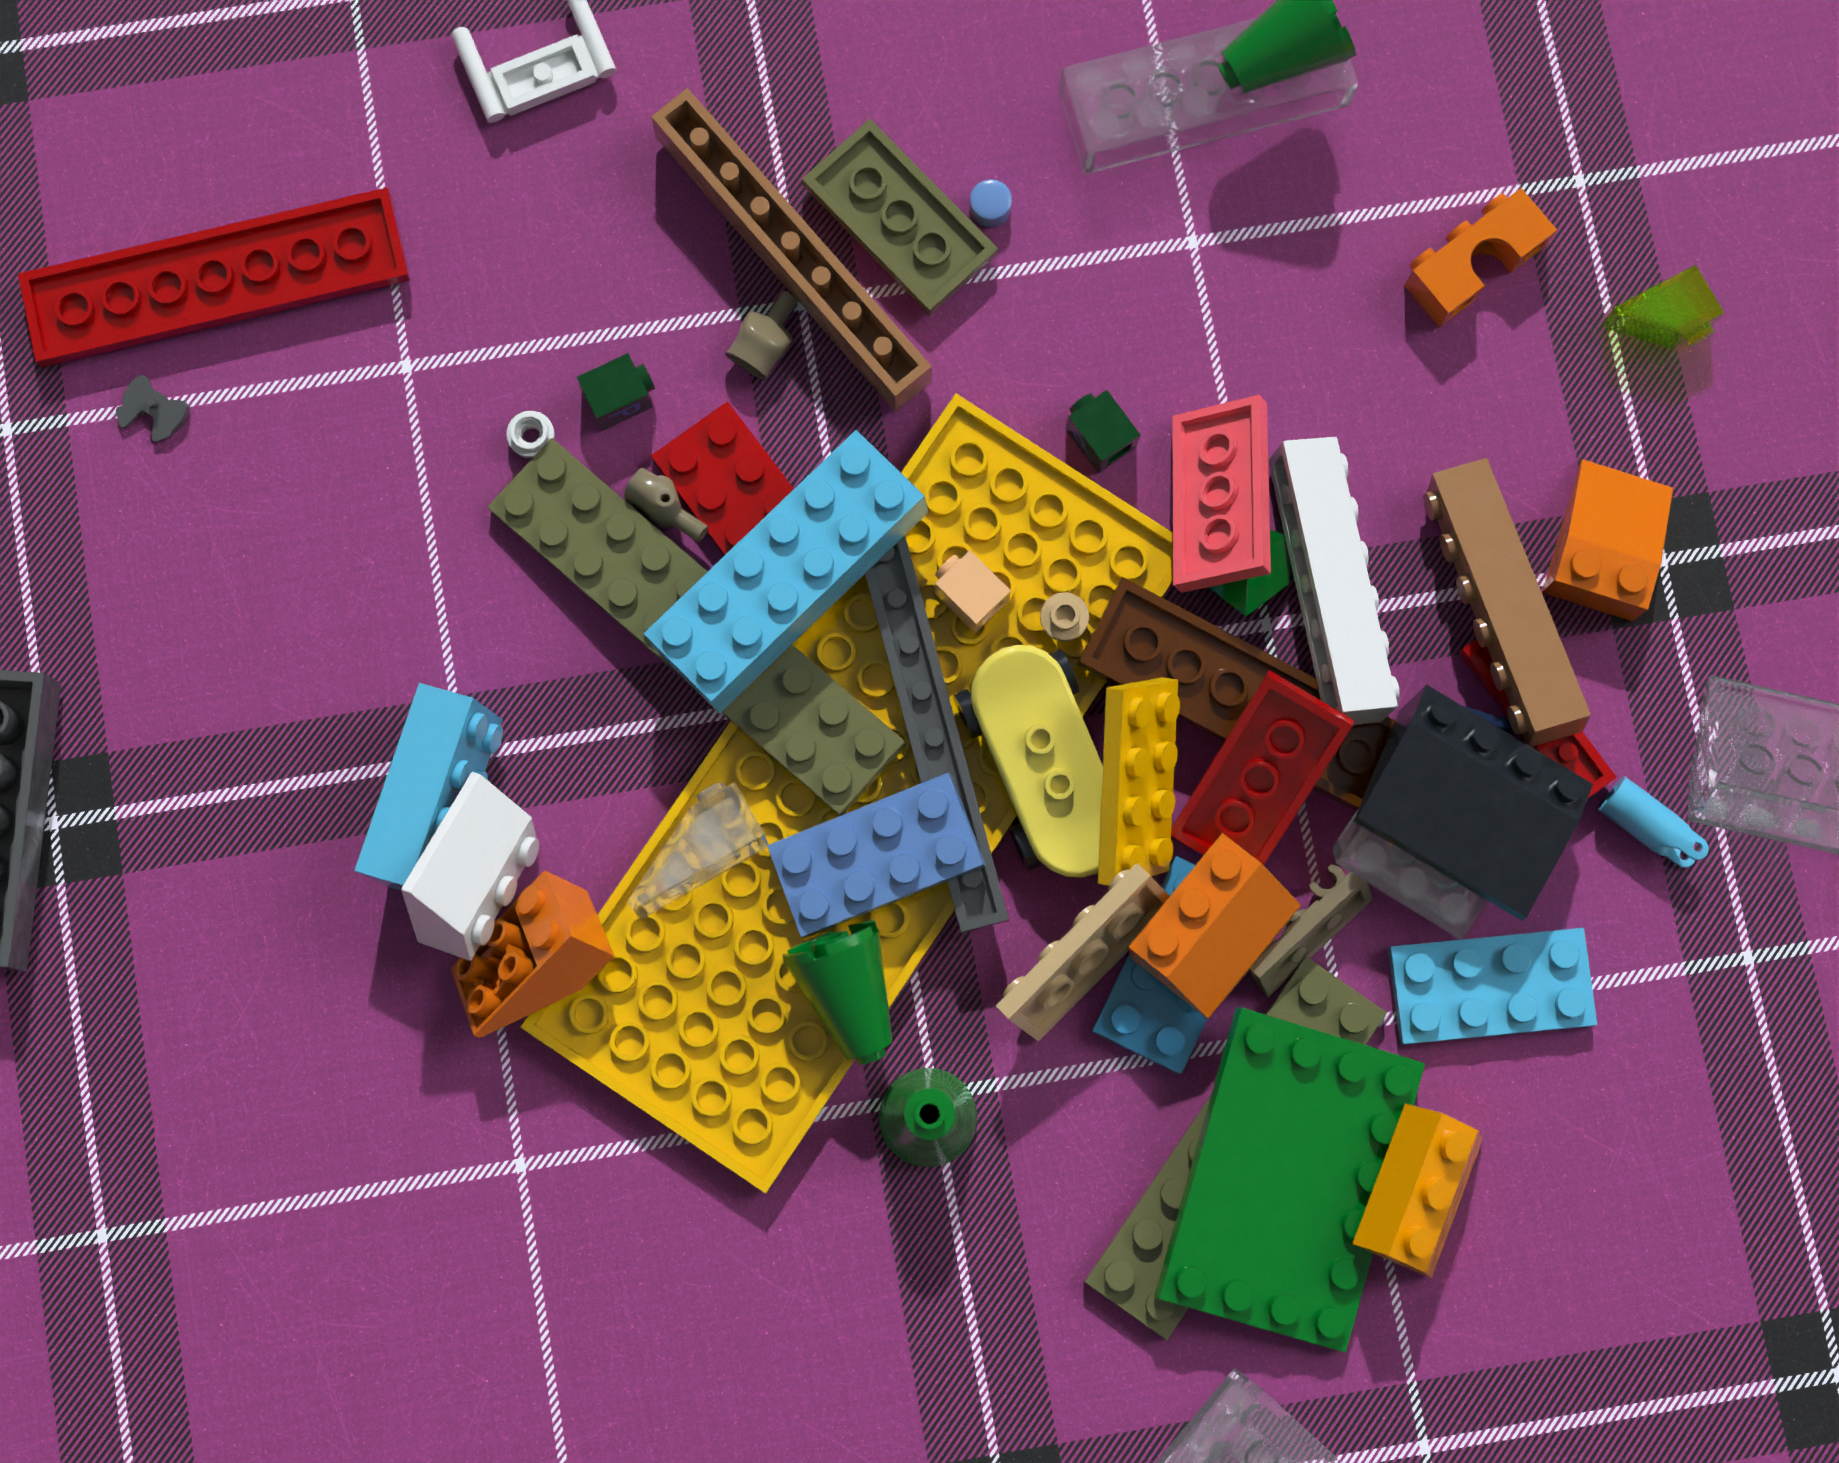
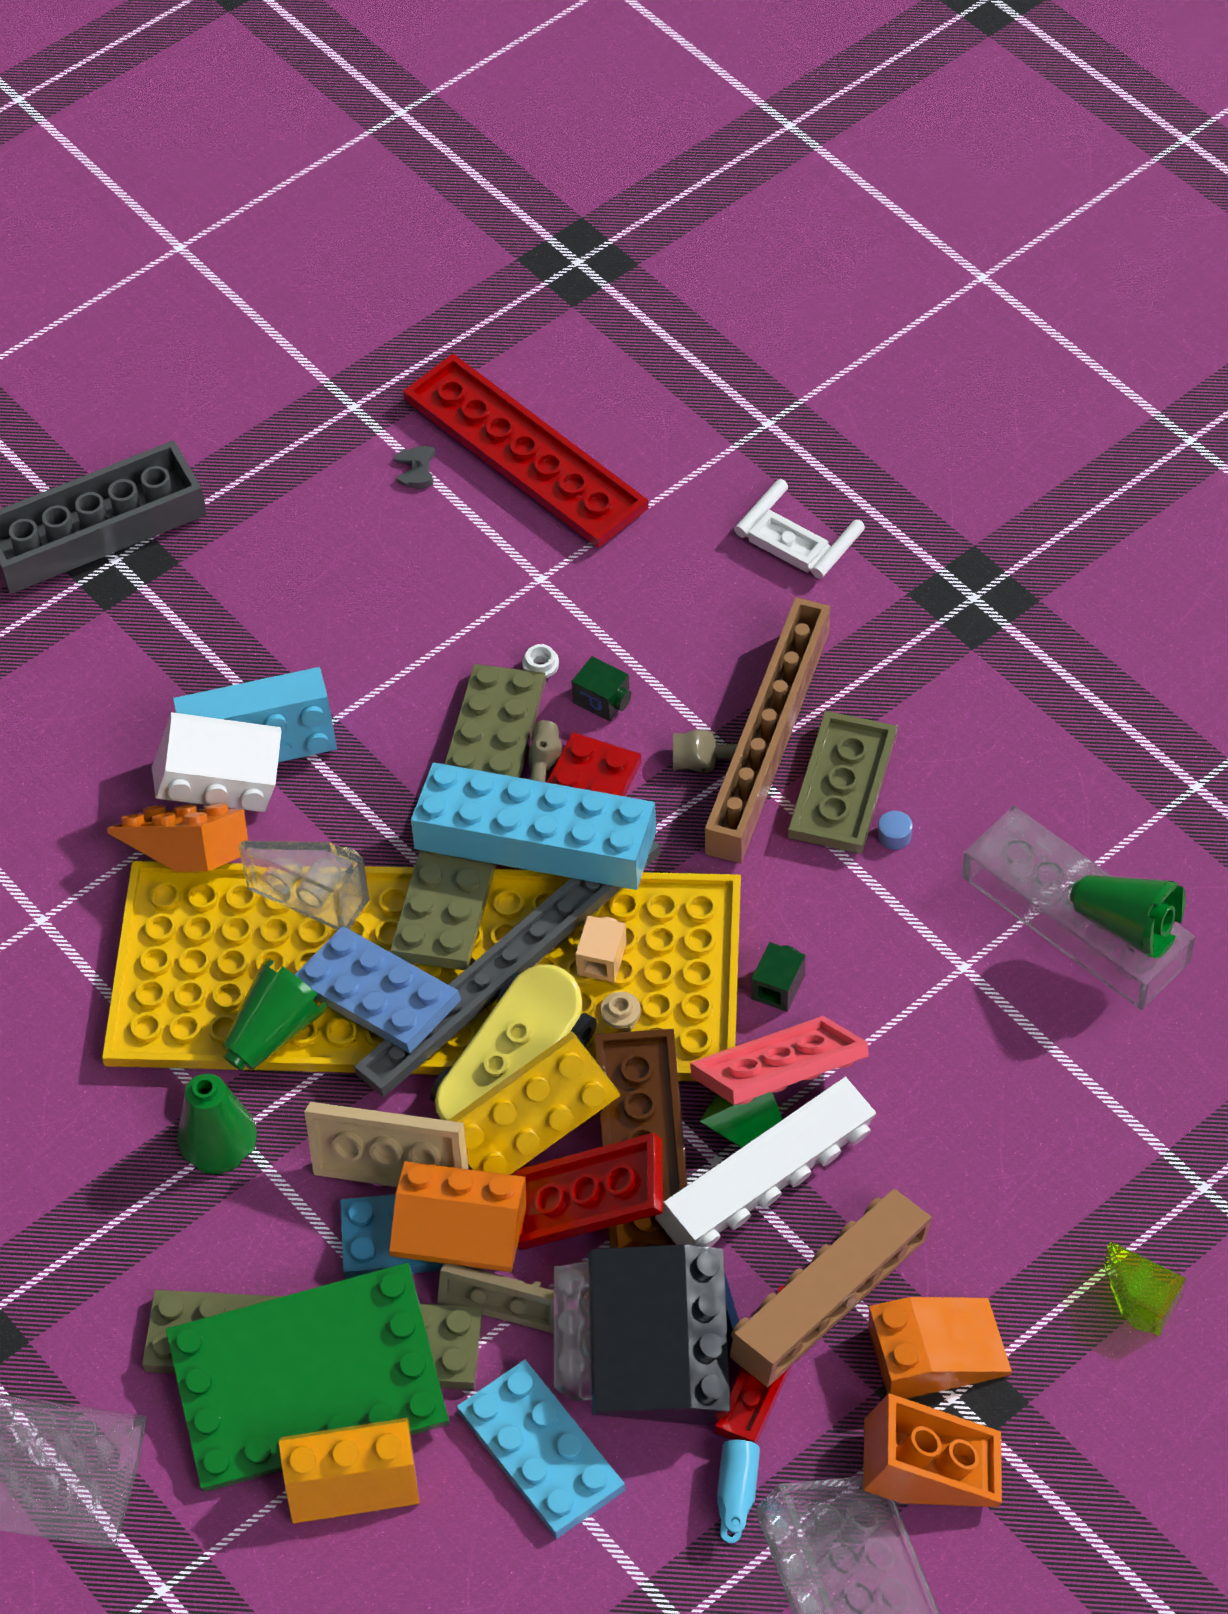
camera: 65 degrees right, 25 degrees down
orange arch [1404,188,1557,328] -> none
none -> orange slope [863,1393,1002,1507]

